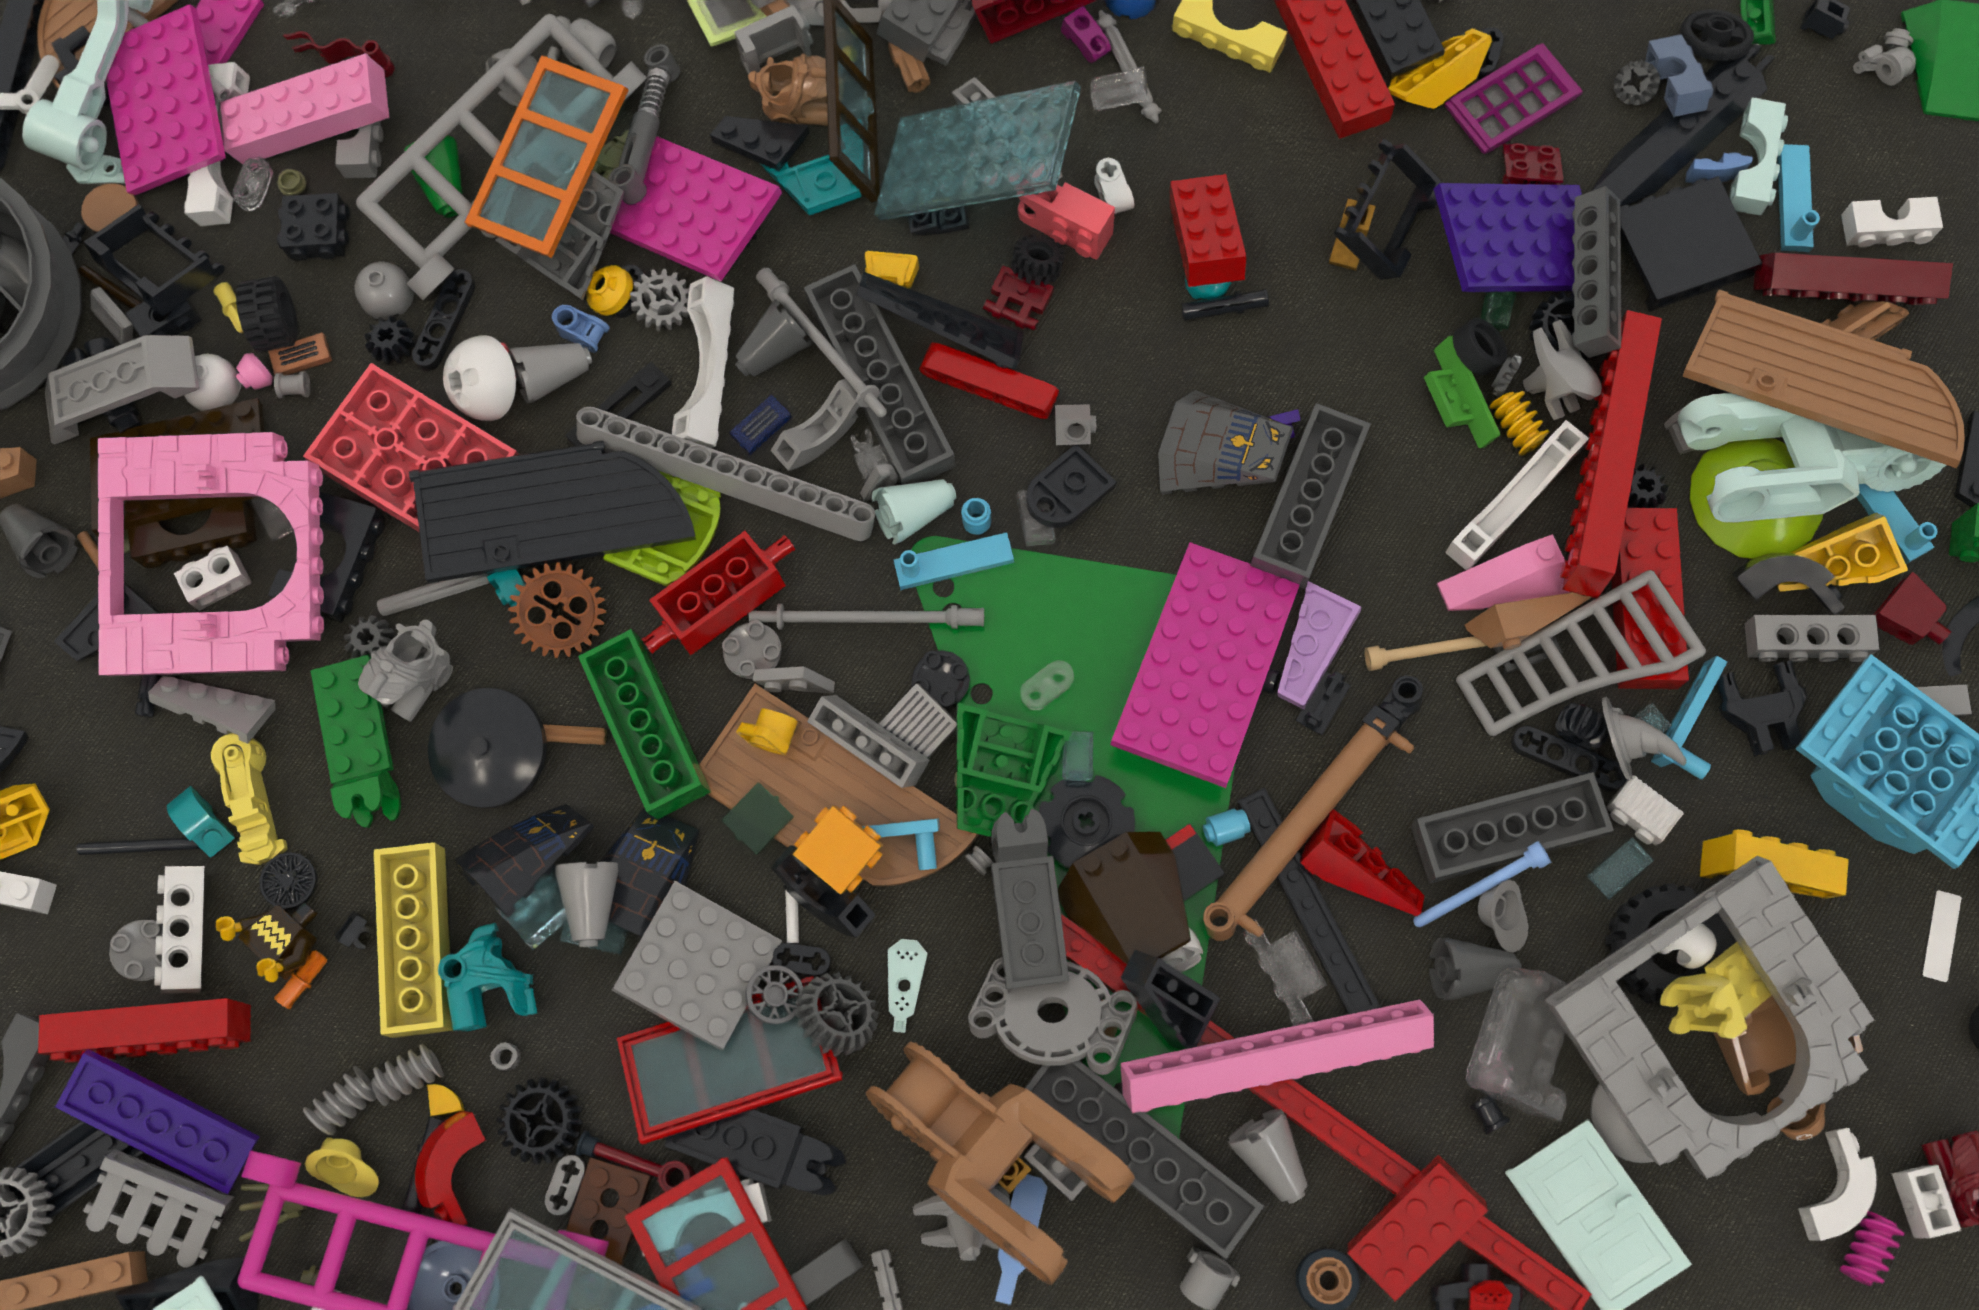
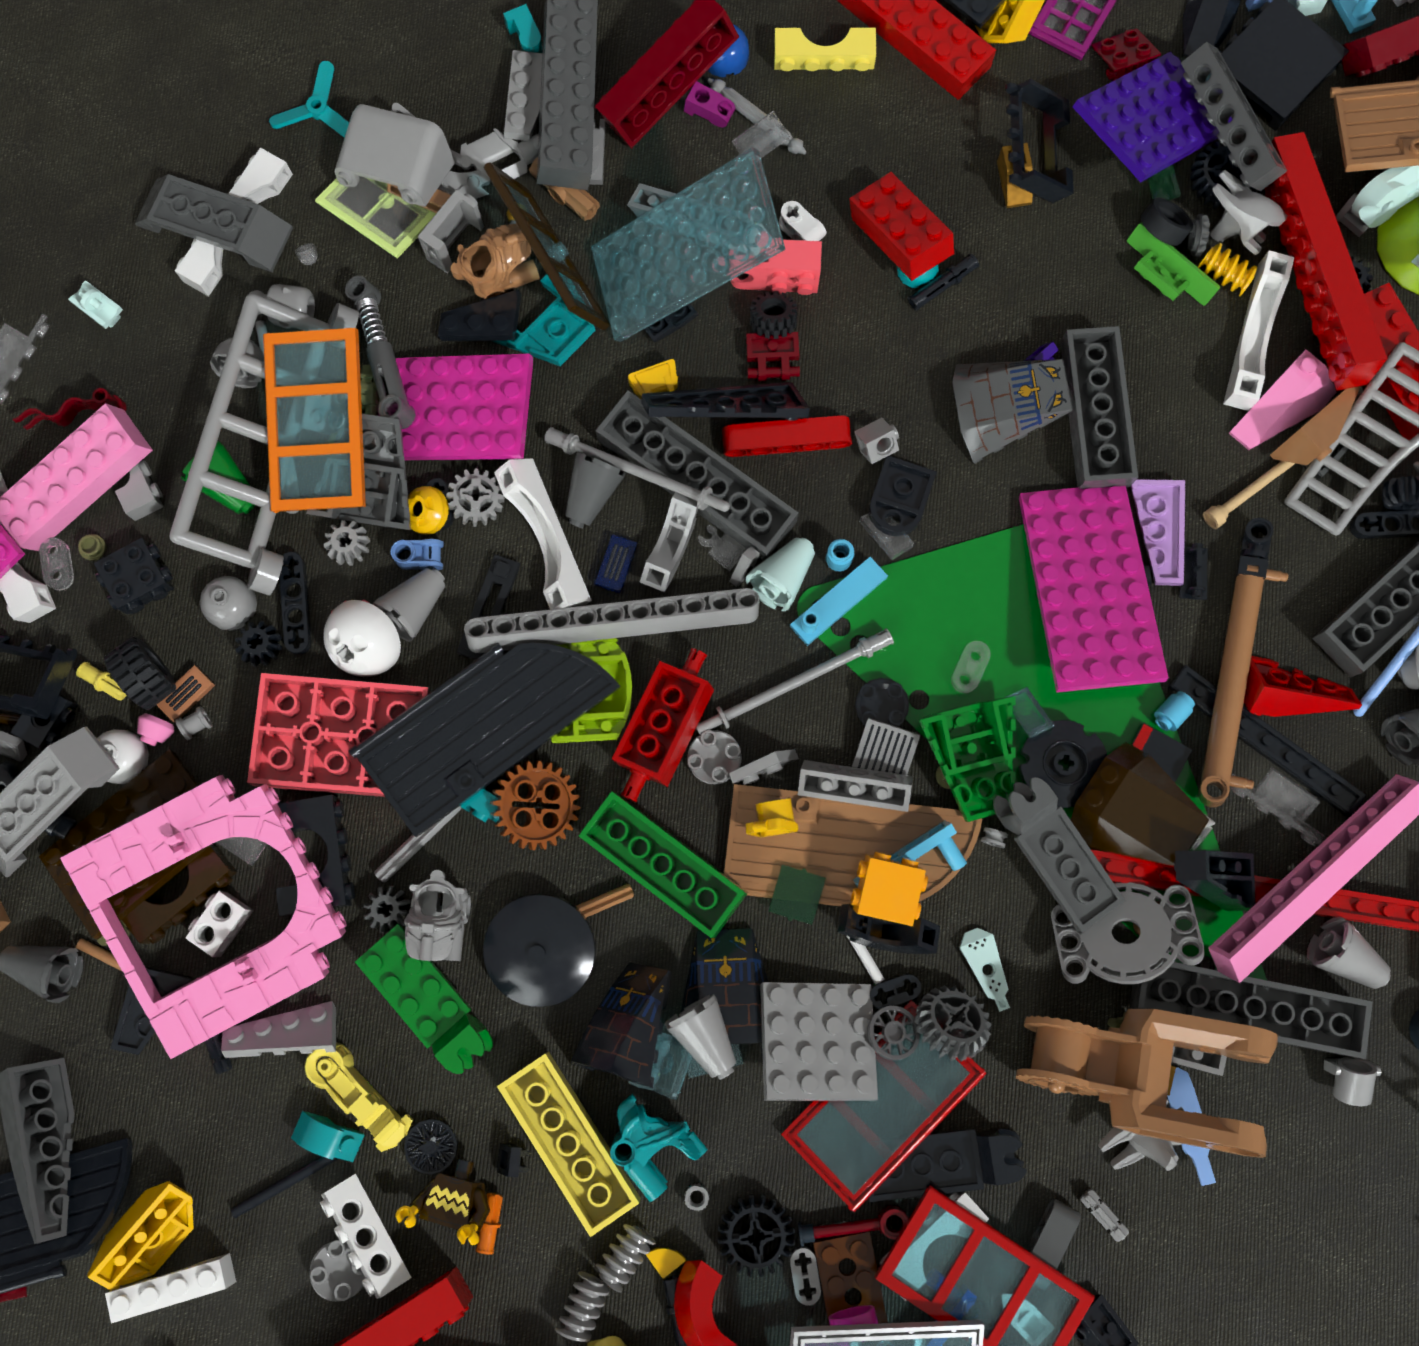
camera: 30 degrees left, 5 degrees up
none -> light grey gear [324,520,370,566]

